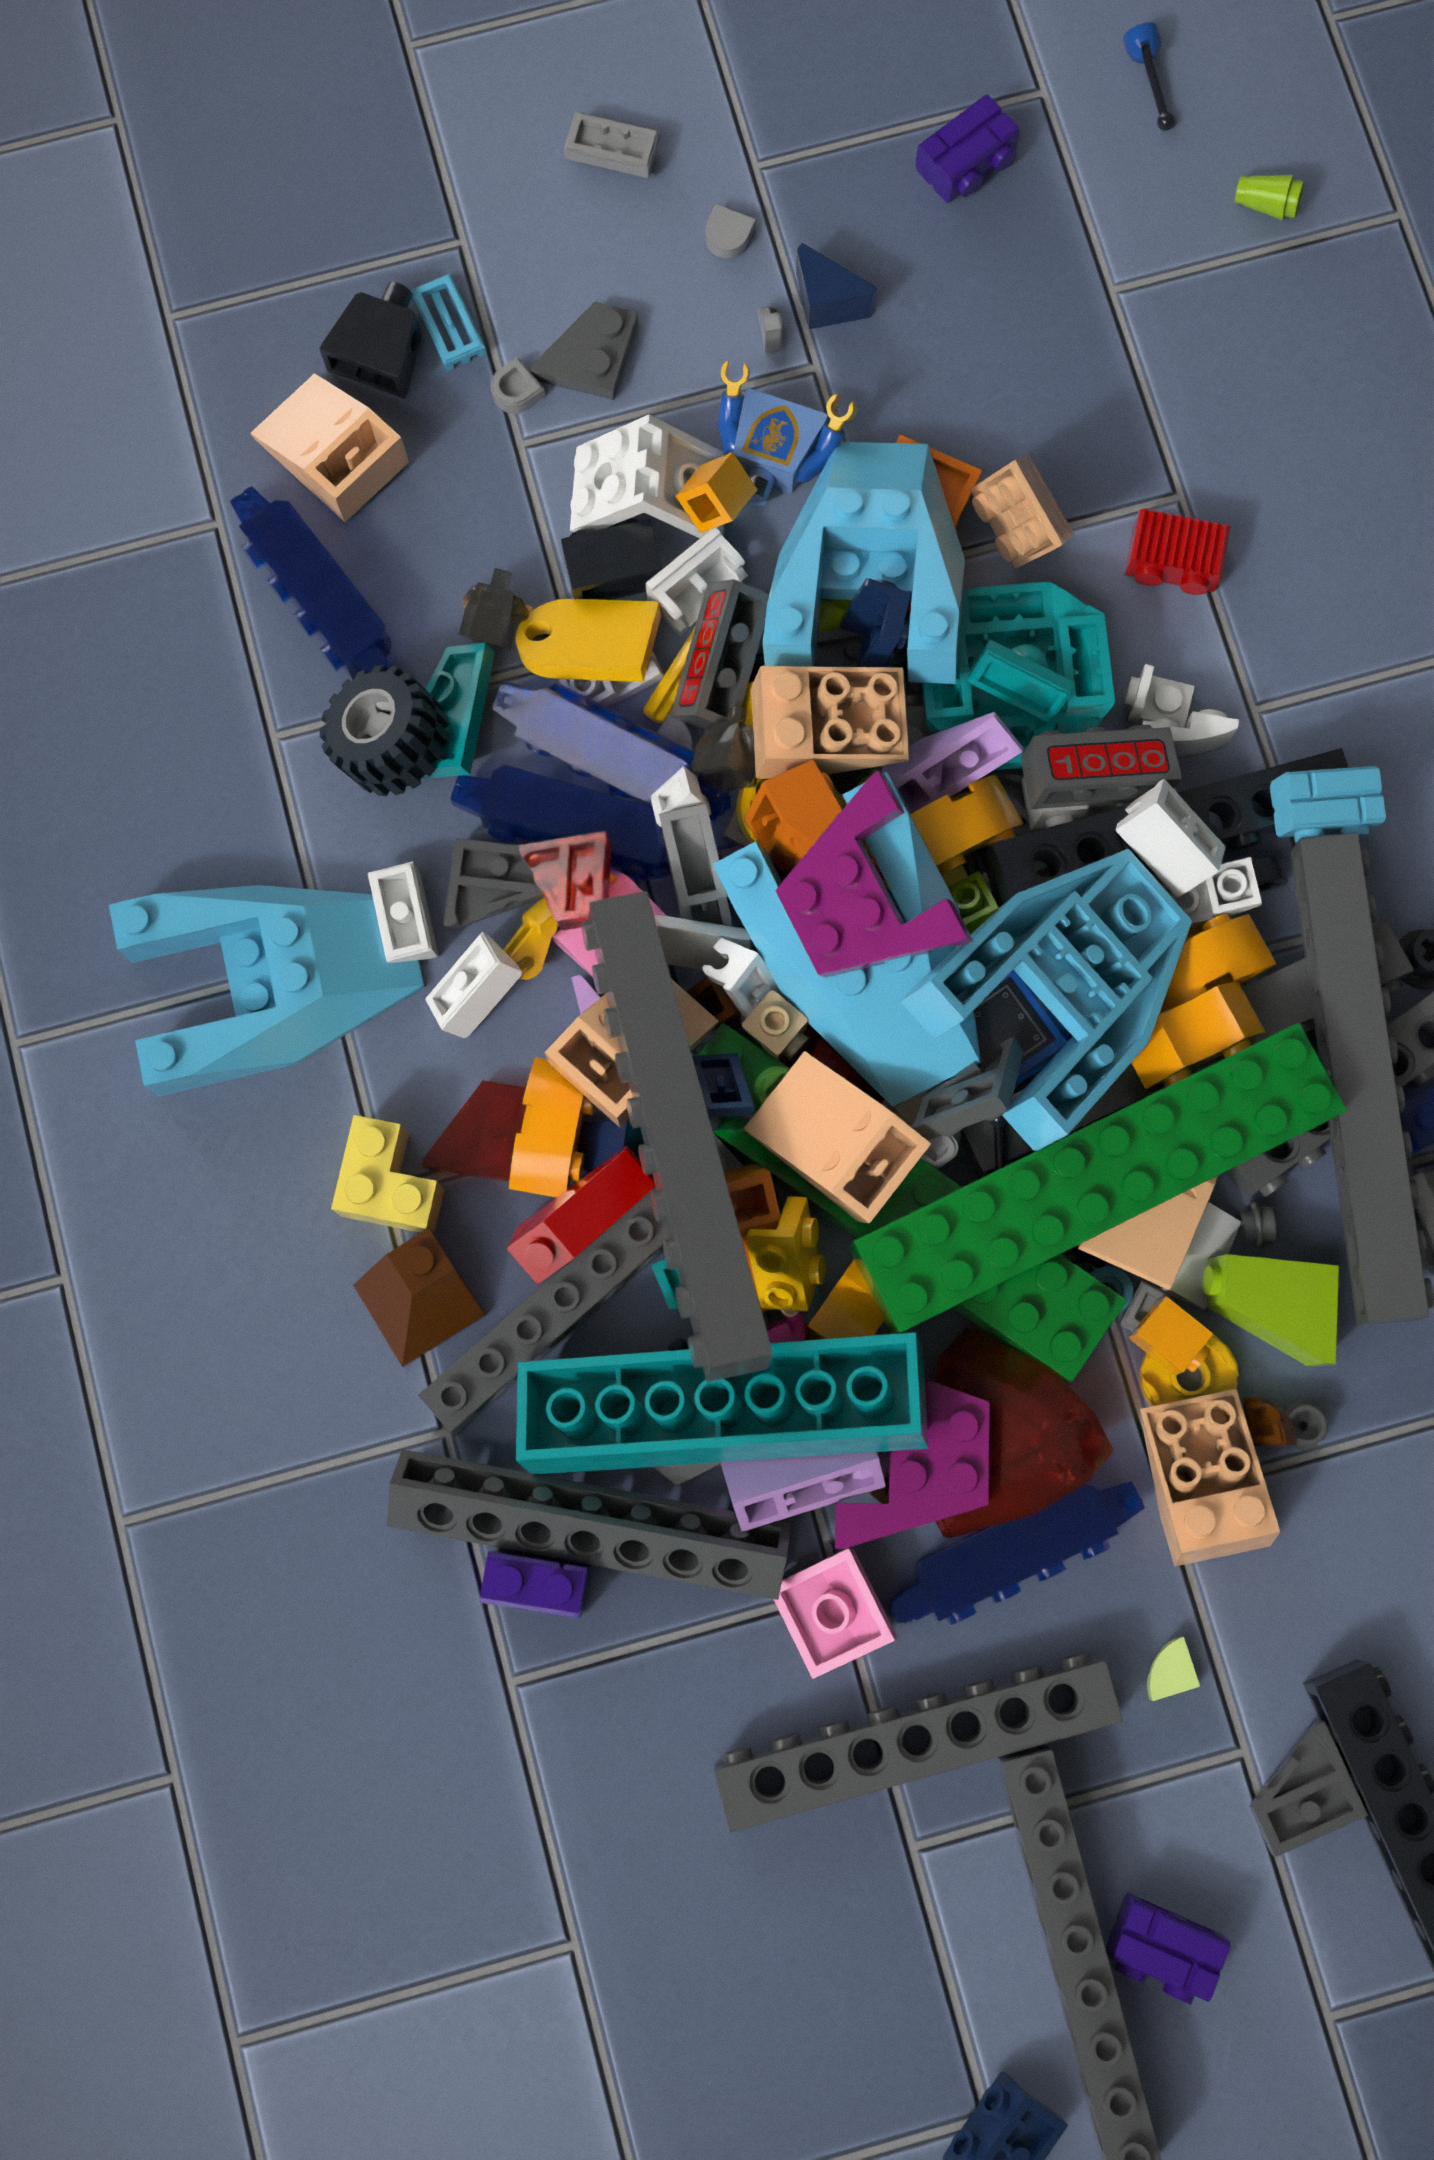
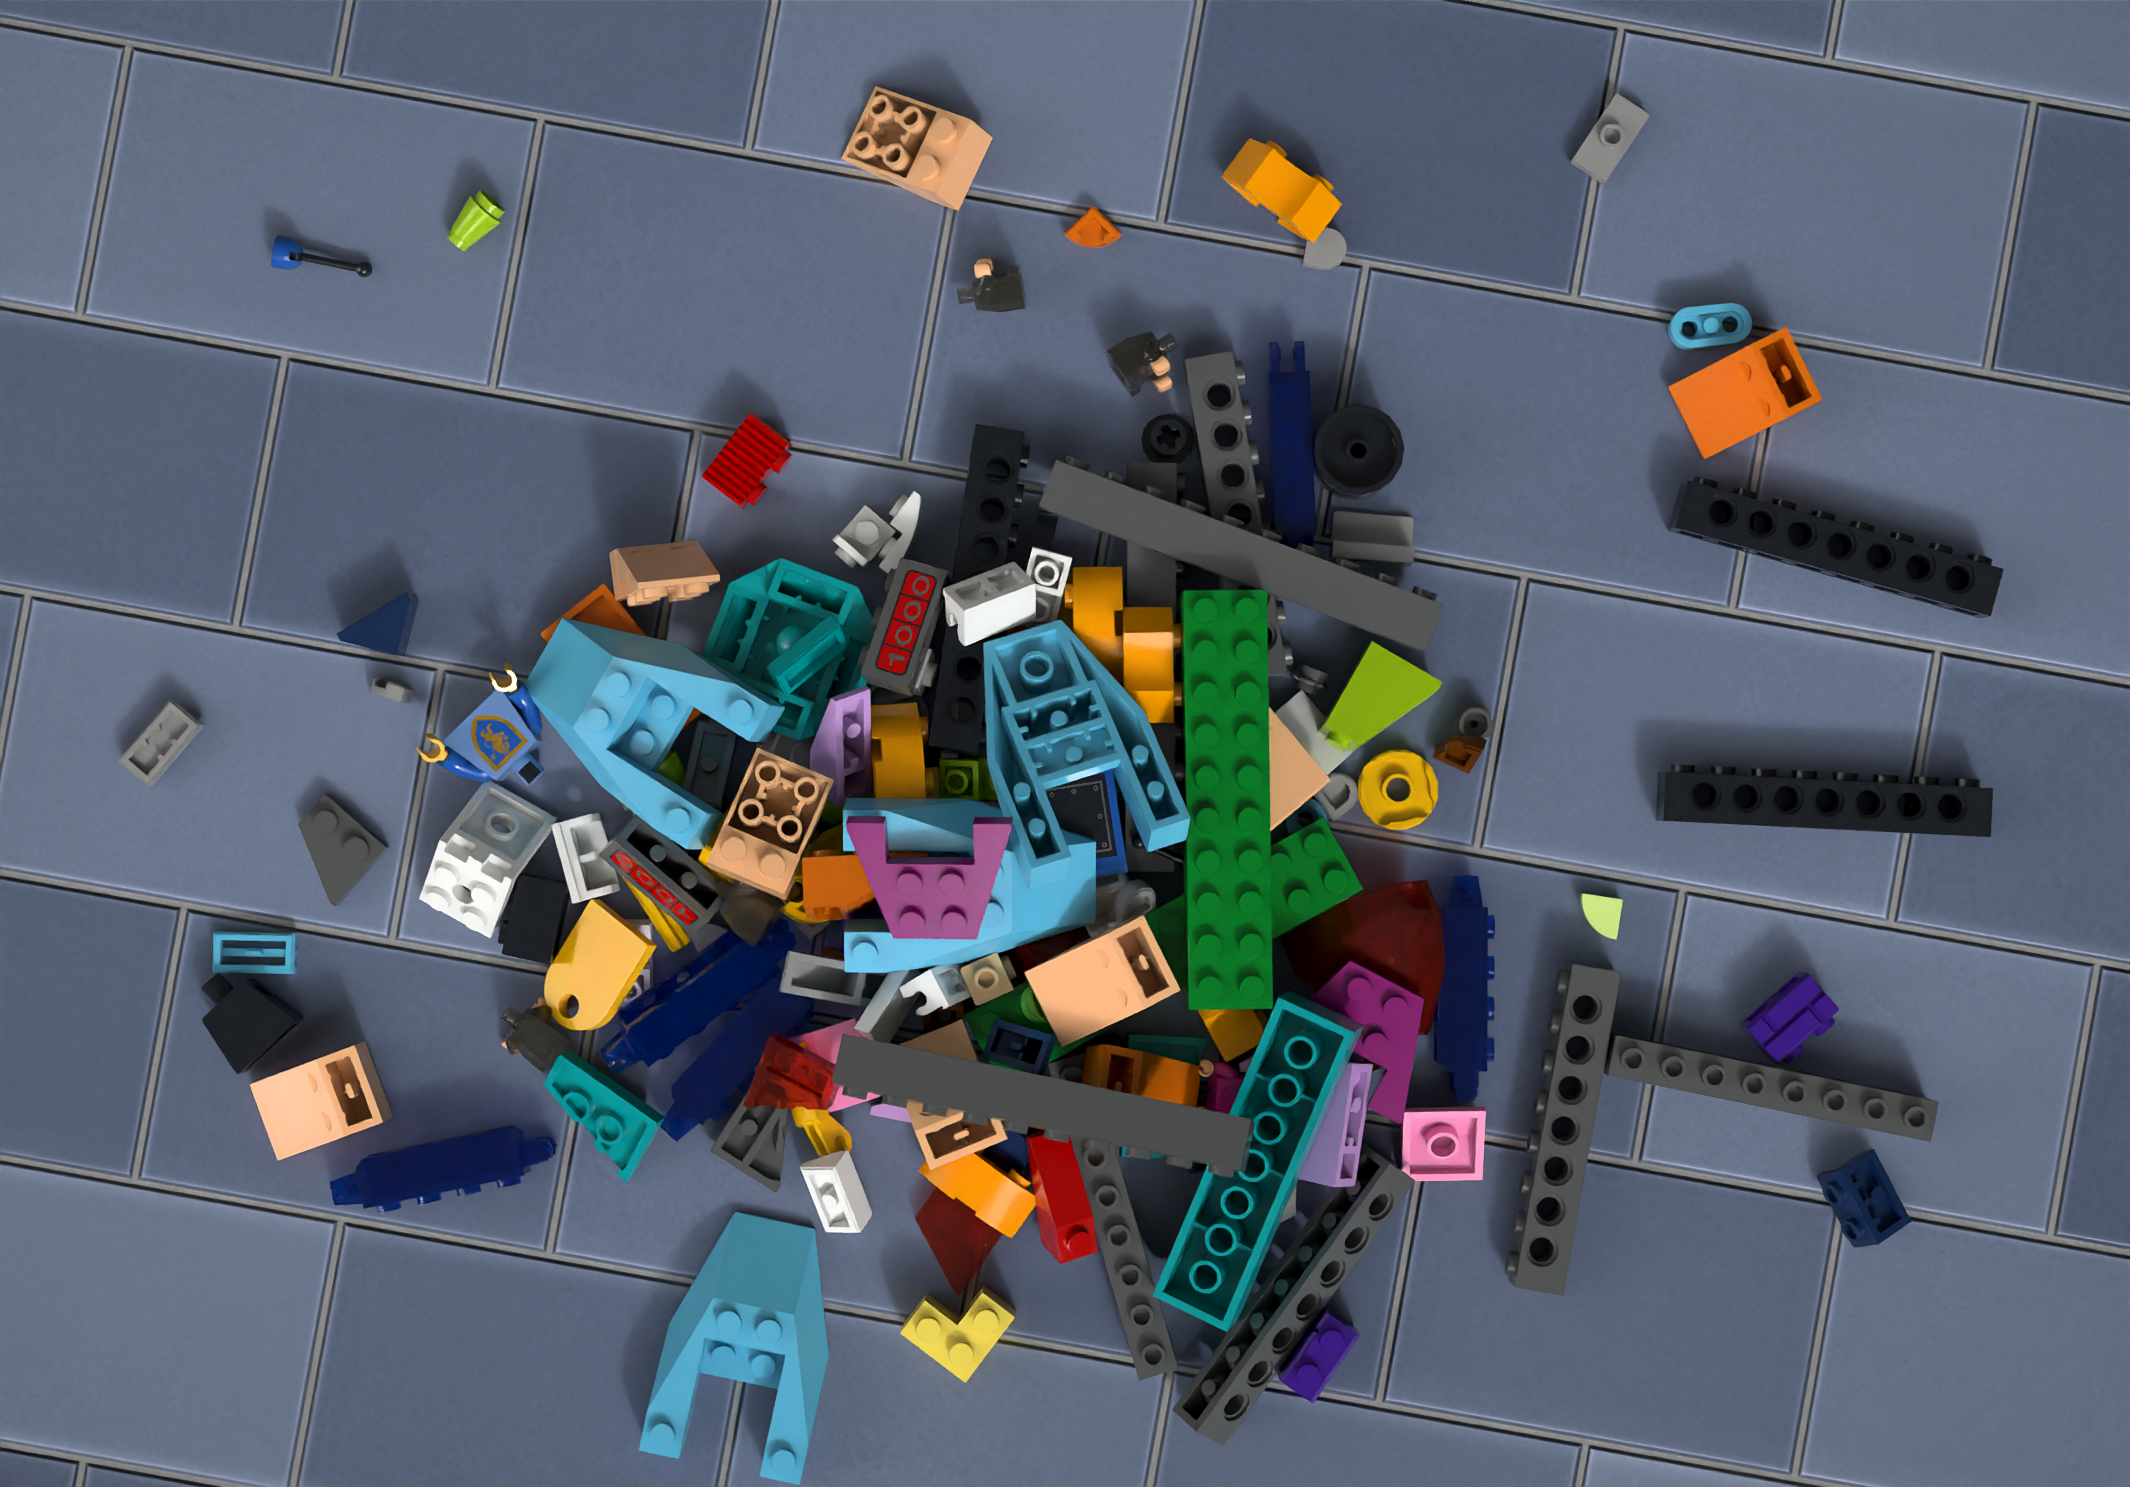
camera: 65 degrees left, 10 degrees up
black wheel [320,665,450,796] -> none
reddish brown slope [353,1228,486,1367] -> none
white slope [368,861,439,963] -> none
light grey tile [491,356,546,413] -> none
white tile [650,766,712,826] -> none
light orange brick [675,452,757,533] -> none
light grey tile [705,204,756,259] -> none
yellow bracket [746,1197,826,1311] -> none
dark blue bracket [839,578,911,667] -> none
dark grey wing [913,1037,1024,1141] -> none
dark purple brick [915,95,1020,203] -> none
light orange brick [1128,1296,1213,1375] -> none
light nougat slope [1140,1389,1280,1567] -> none
dark grey wing [1249,1720,1368,1857] -> none
medium azure brick [1270,766,1386,844] -> none

